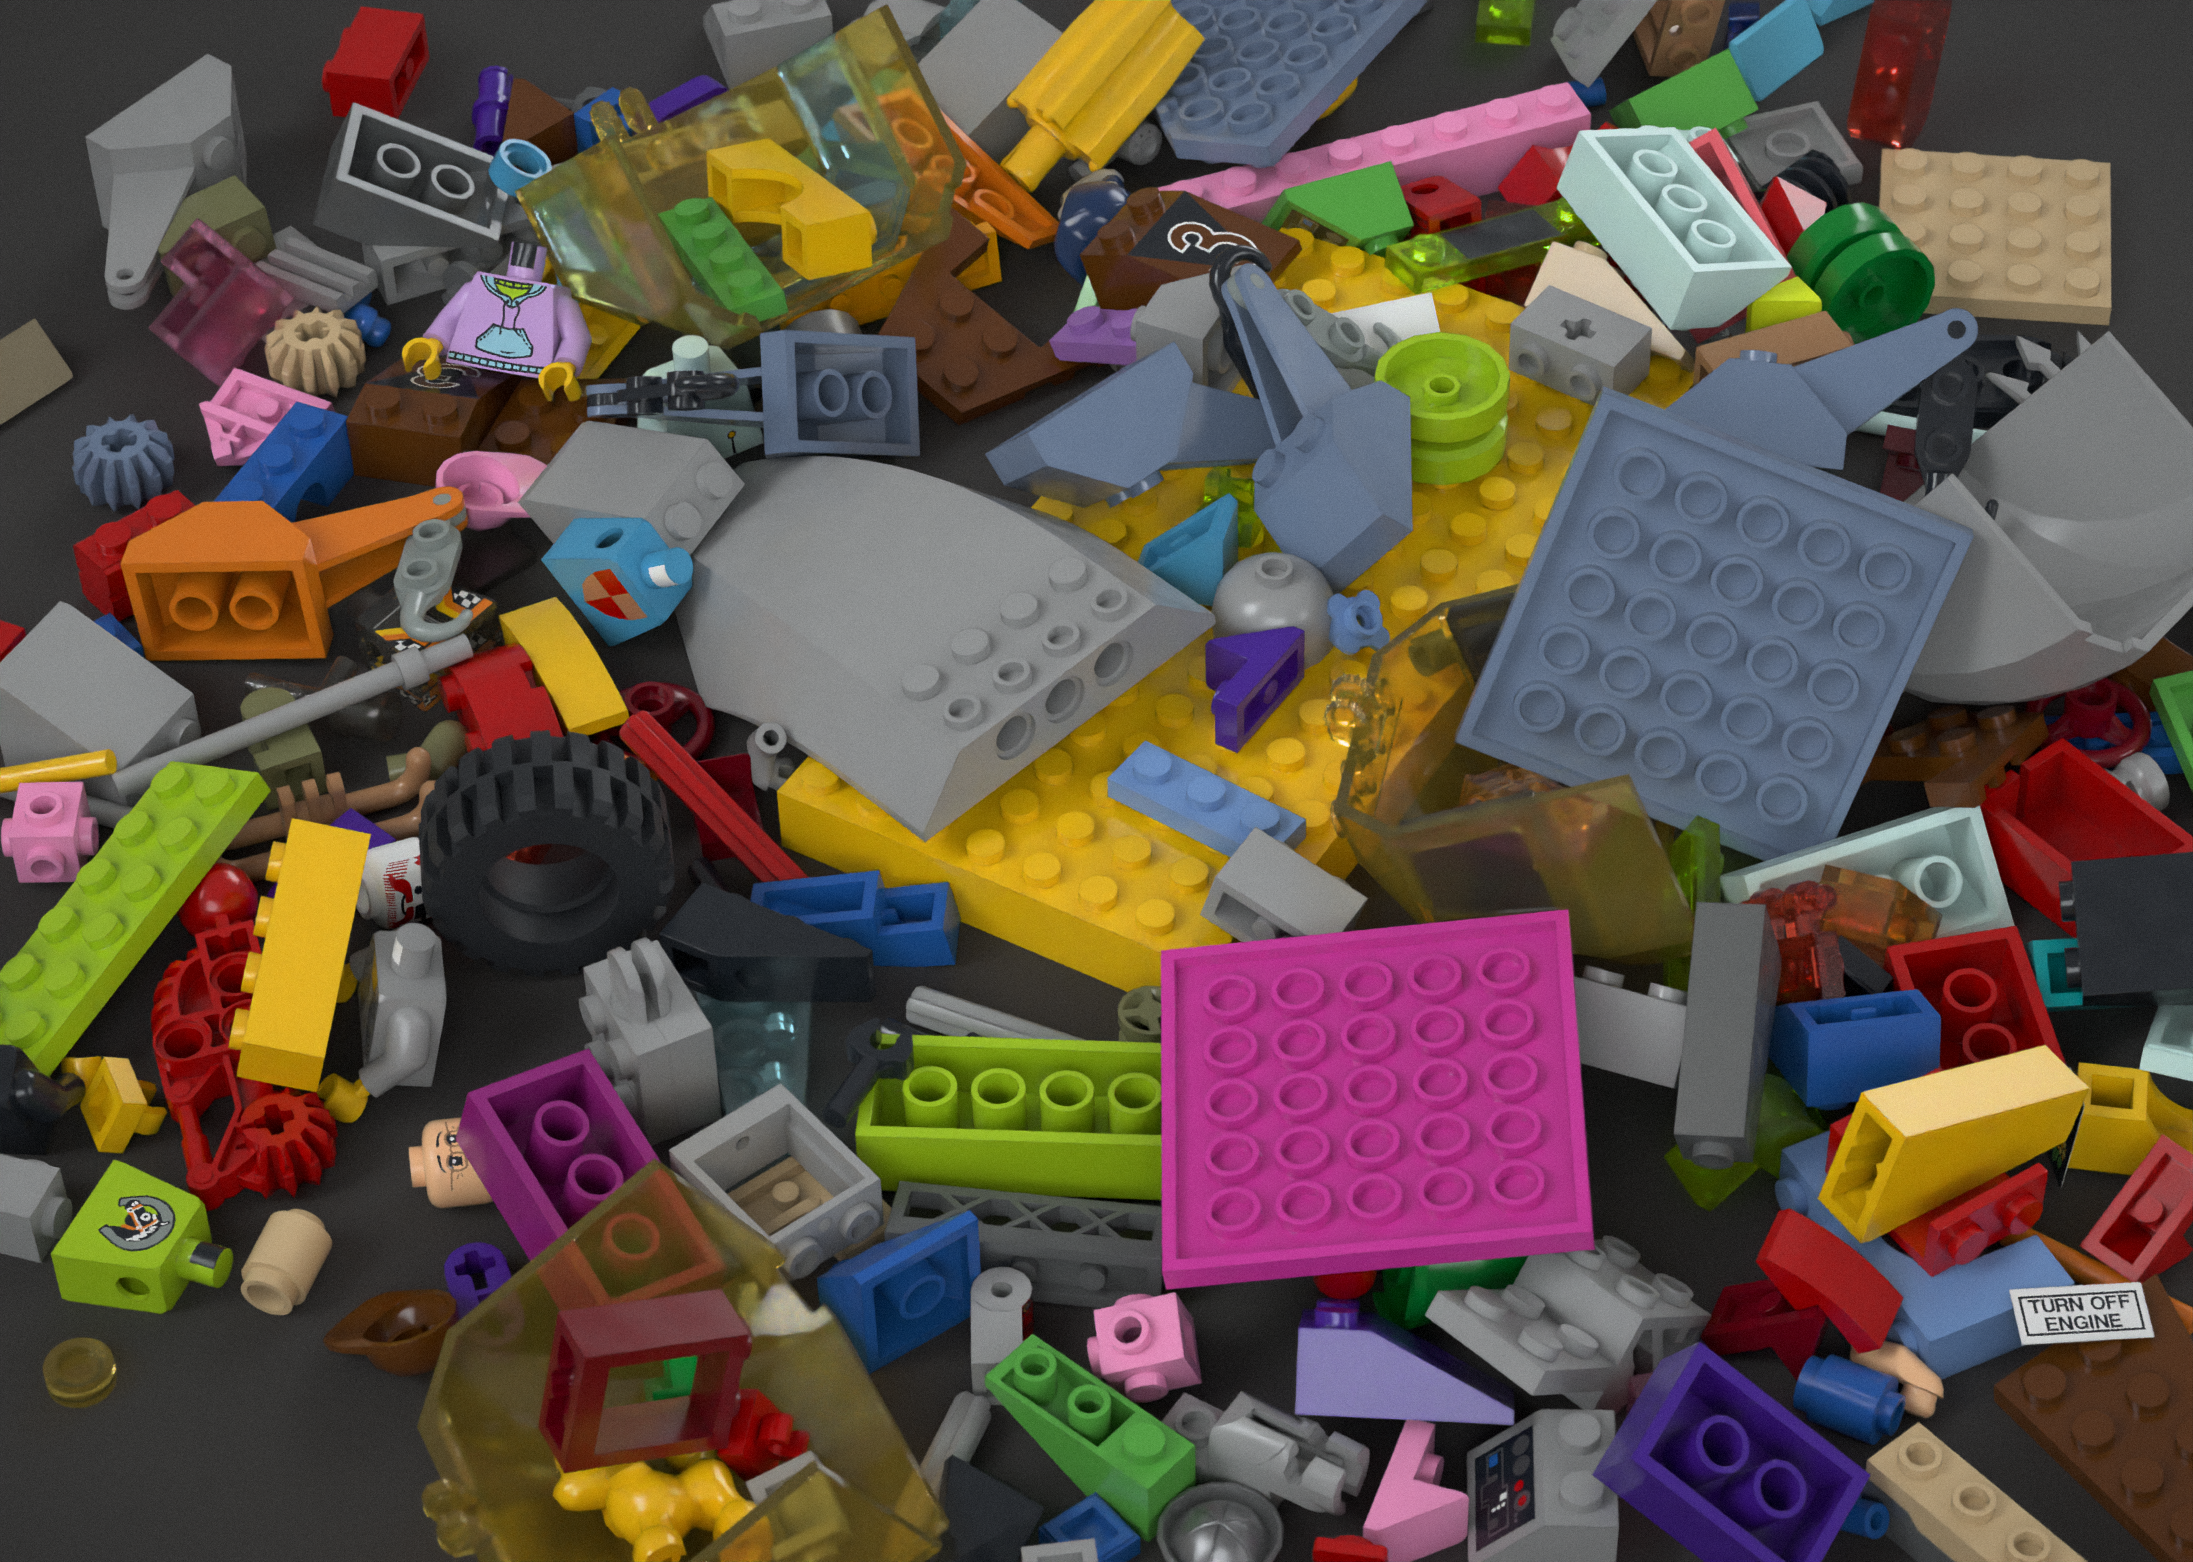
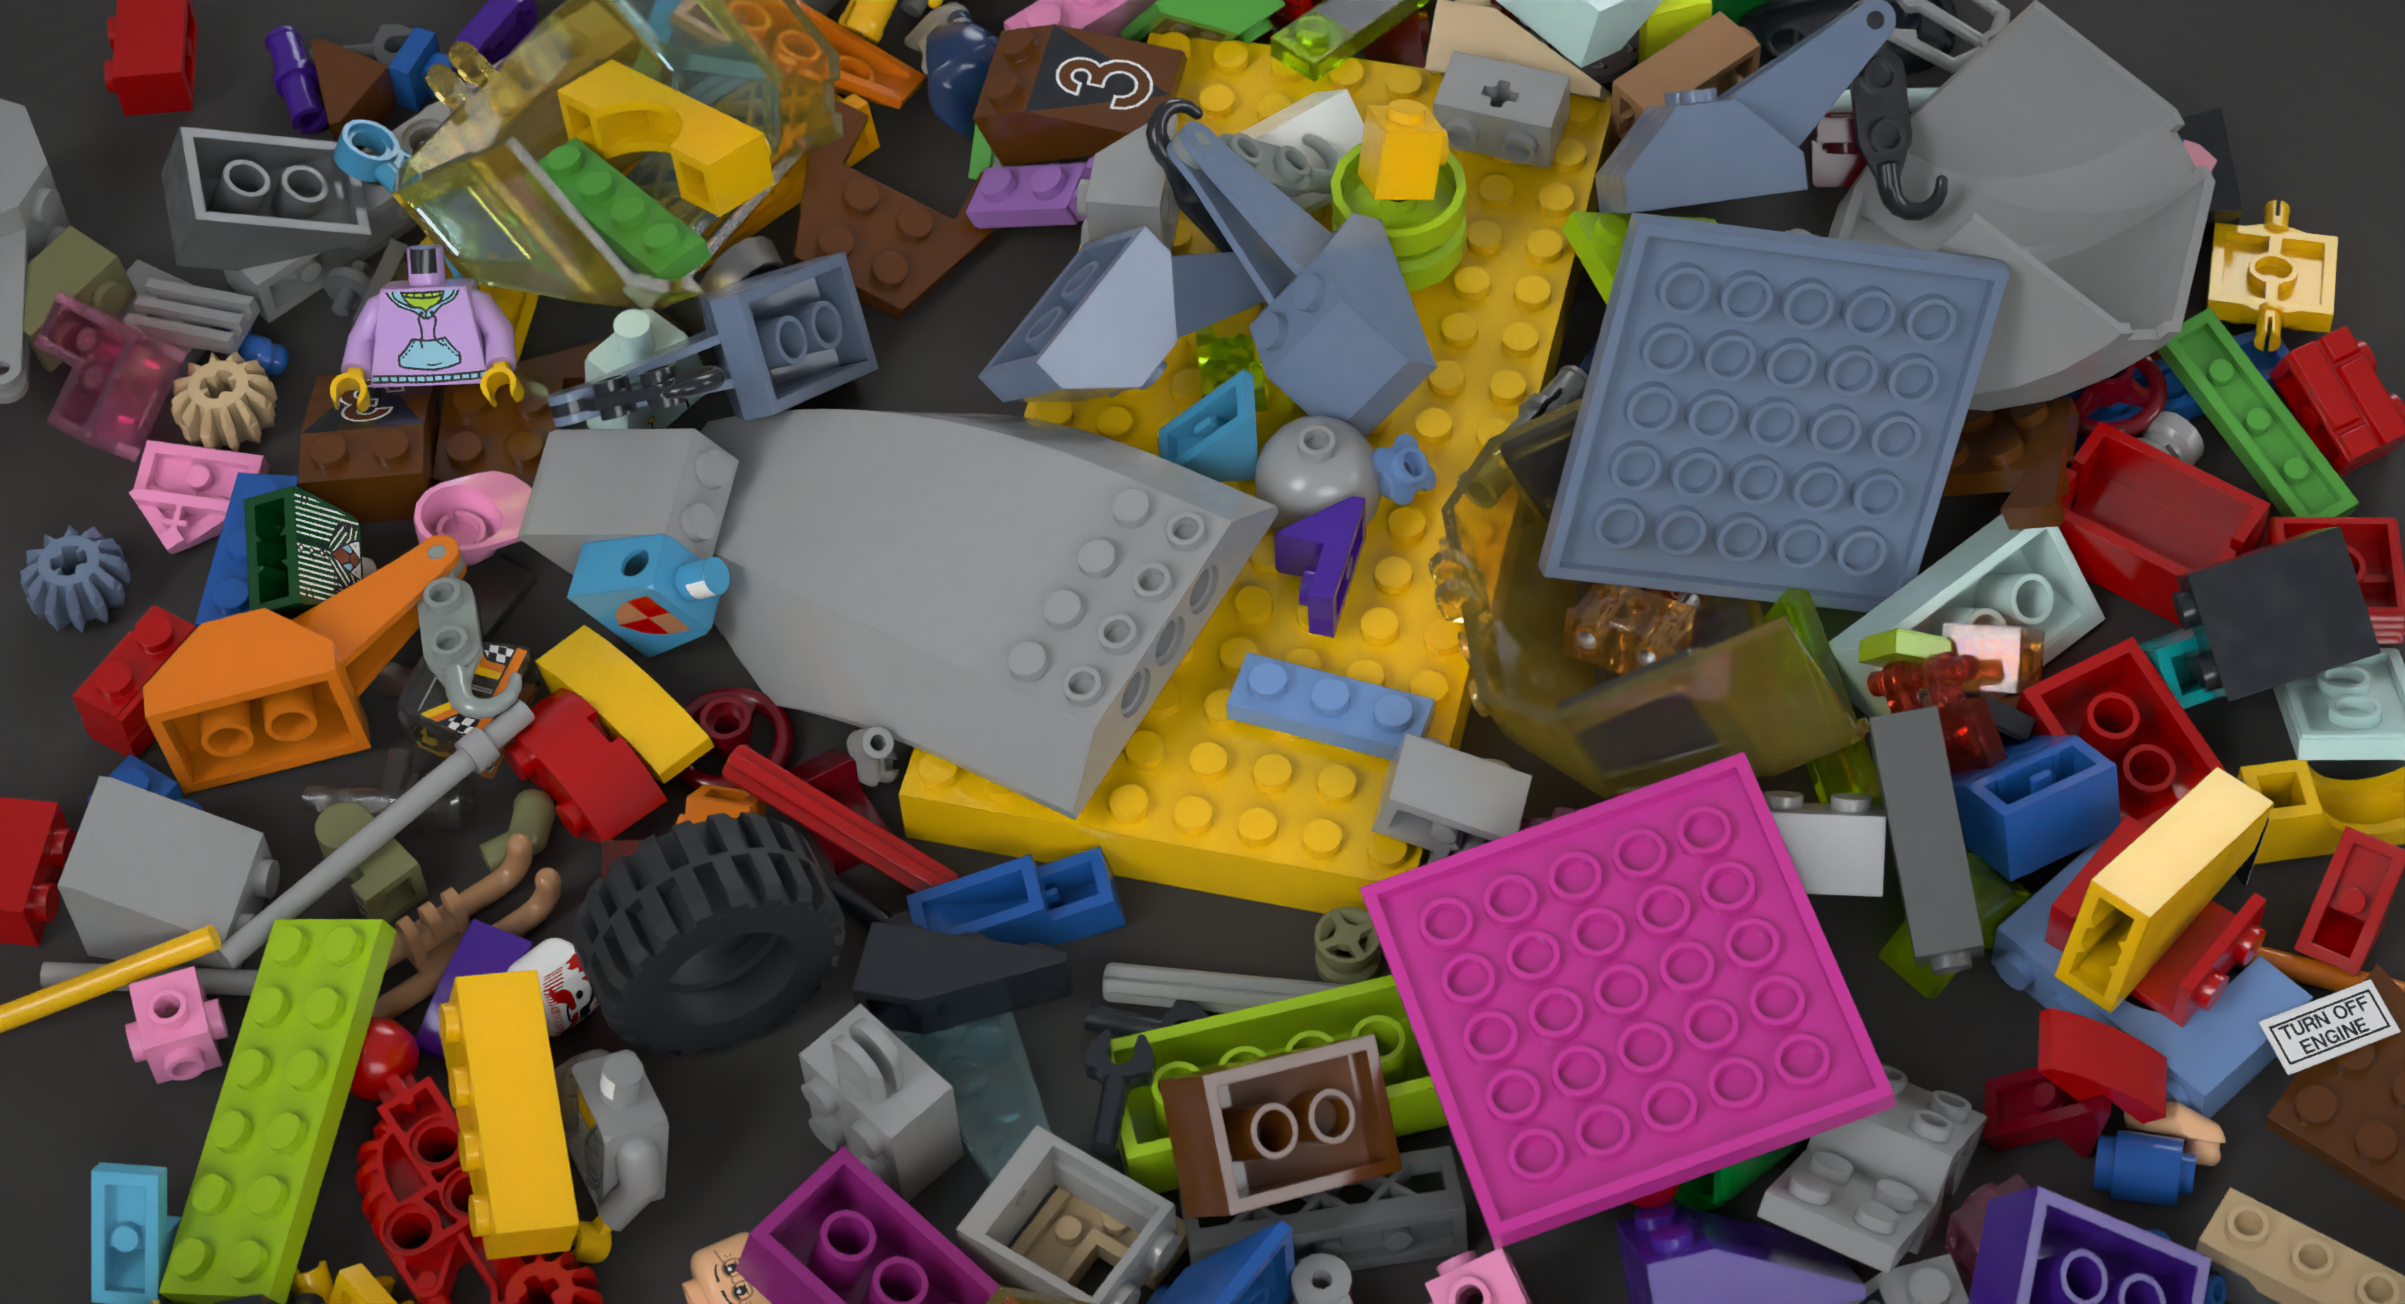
camera: 15 degrees left, 10 degrees up
none -> dark green torso [244,486,377,617]
none -> reddish brown slope [1158,1034,1402,1218]
none -> yellow brick [1358,99,1449,200]
none -> lime tile [1858,628,1952,673]

